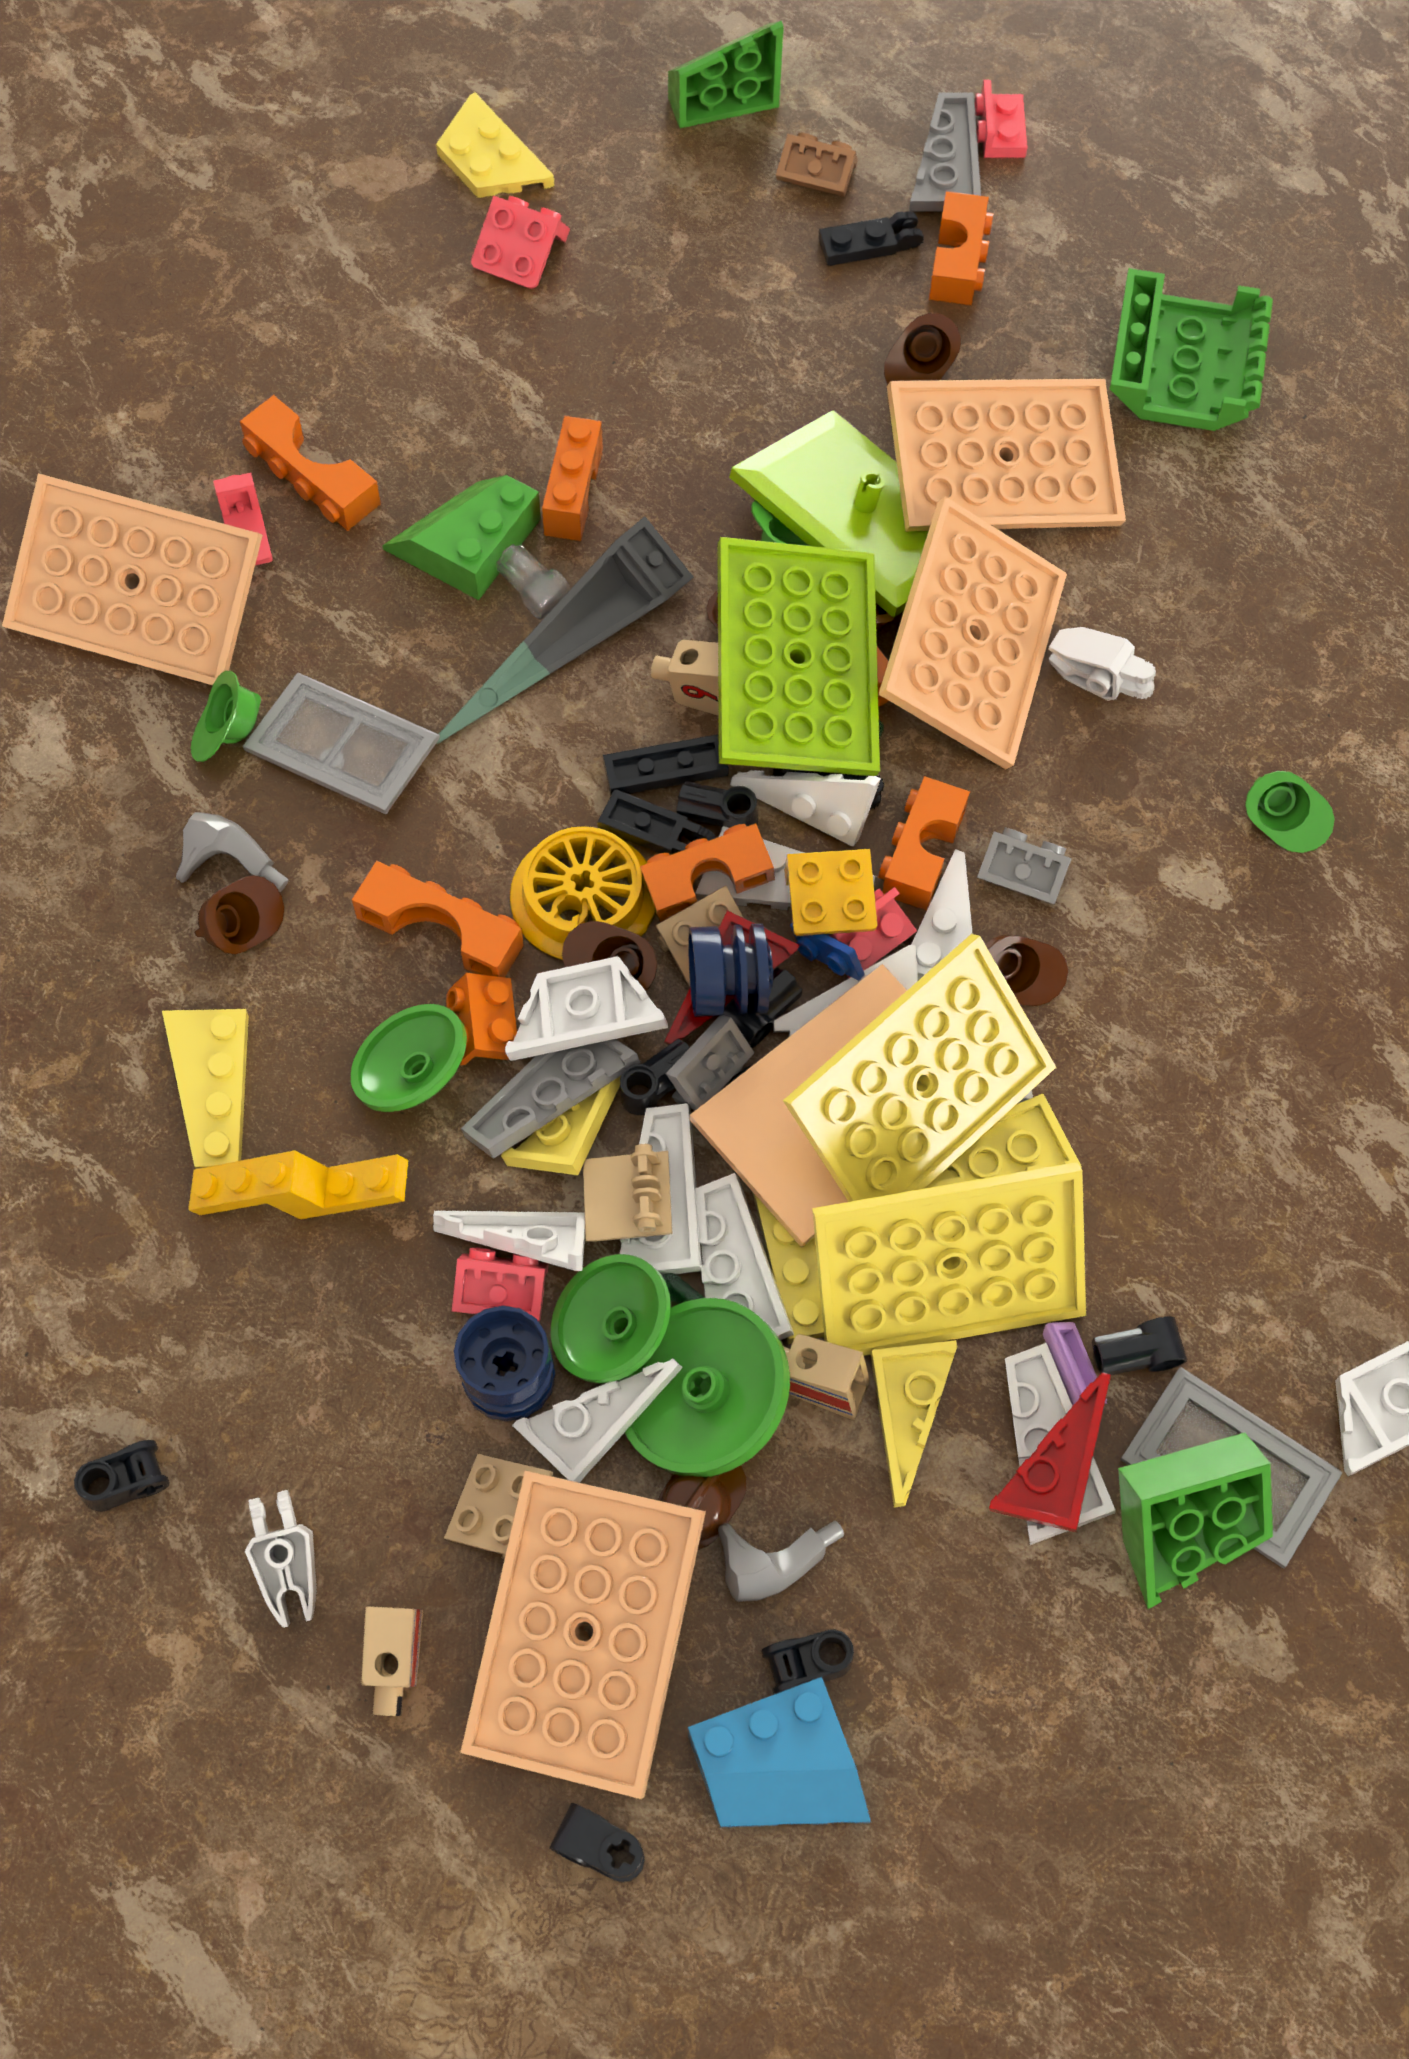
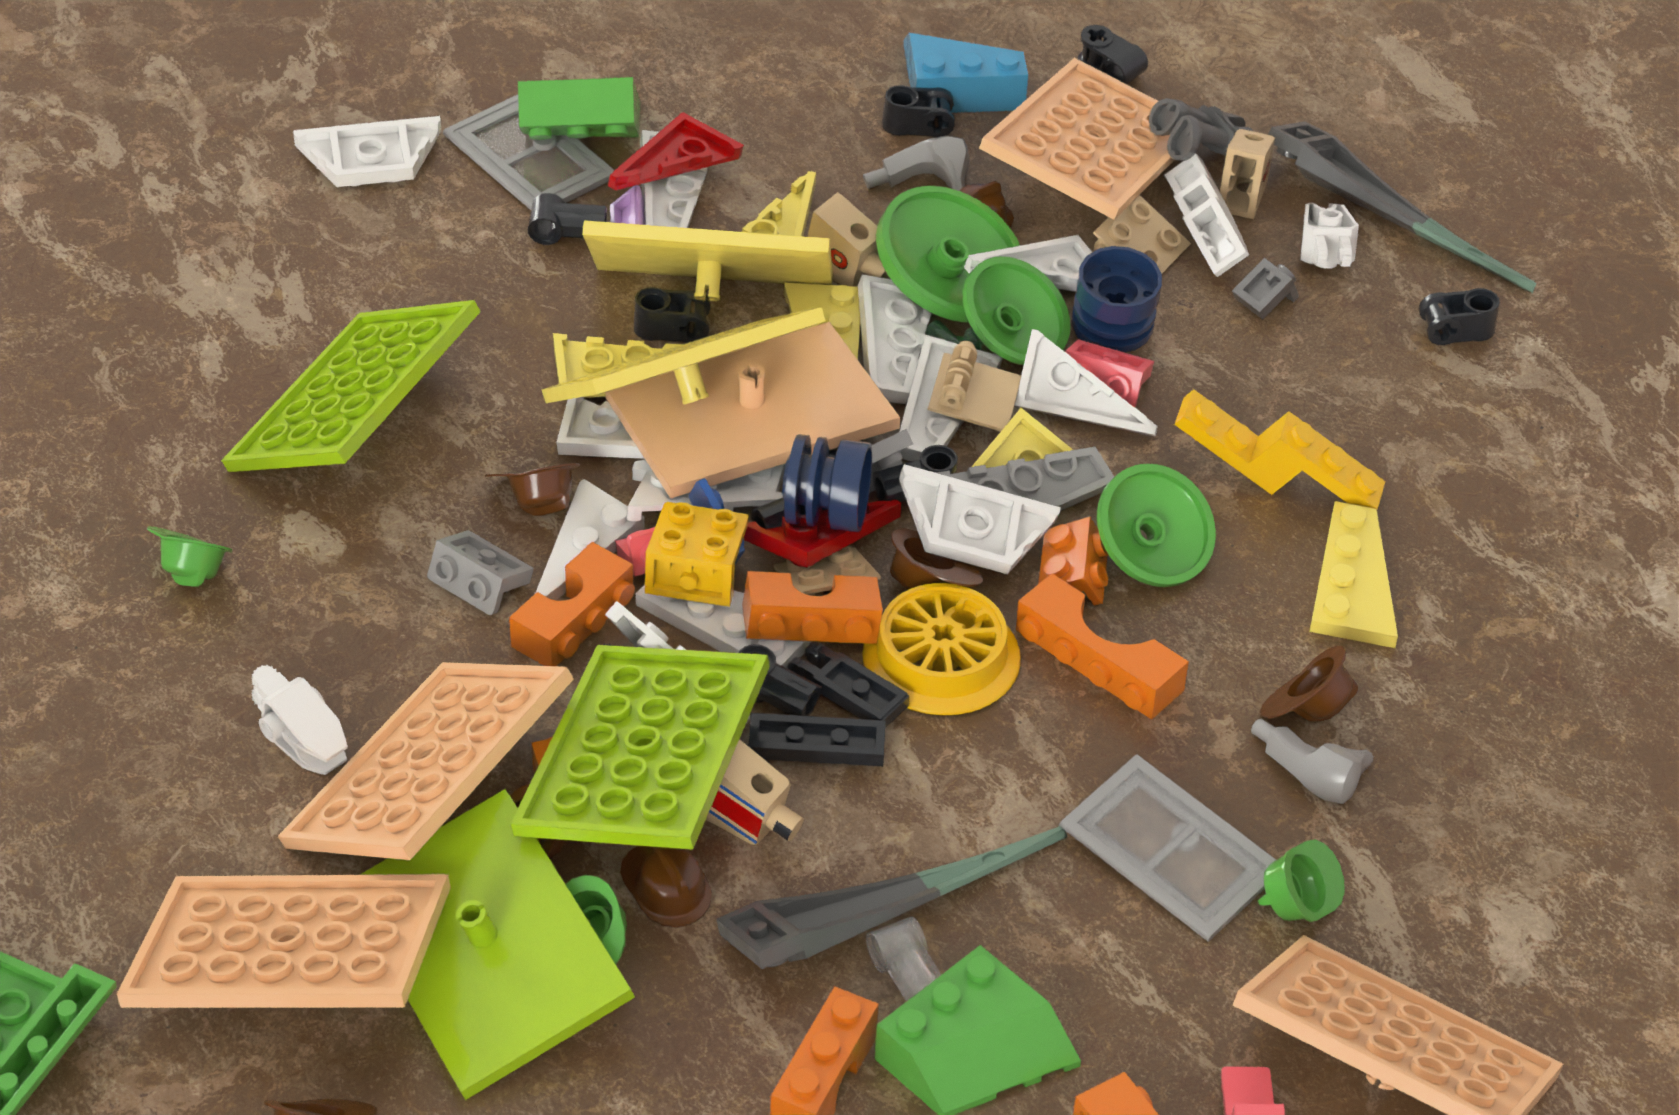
camera: 165 degrees left, 20 degrees down
none -> lime piece [221,300,481,472]
none -> dark grey piece [1149,98,1254,160]
none -> white slope [1165,153,1249,277]
none -> flat silver bracket [1232,258,1299,319]
none -> dark grey plate [1268,121,1537,293]

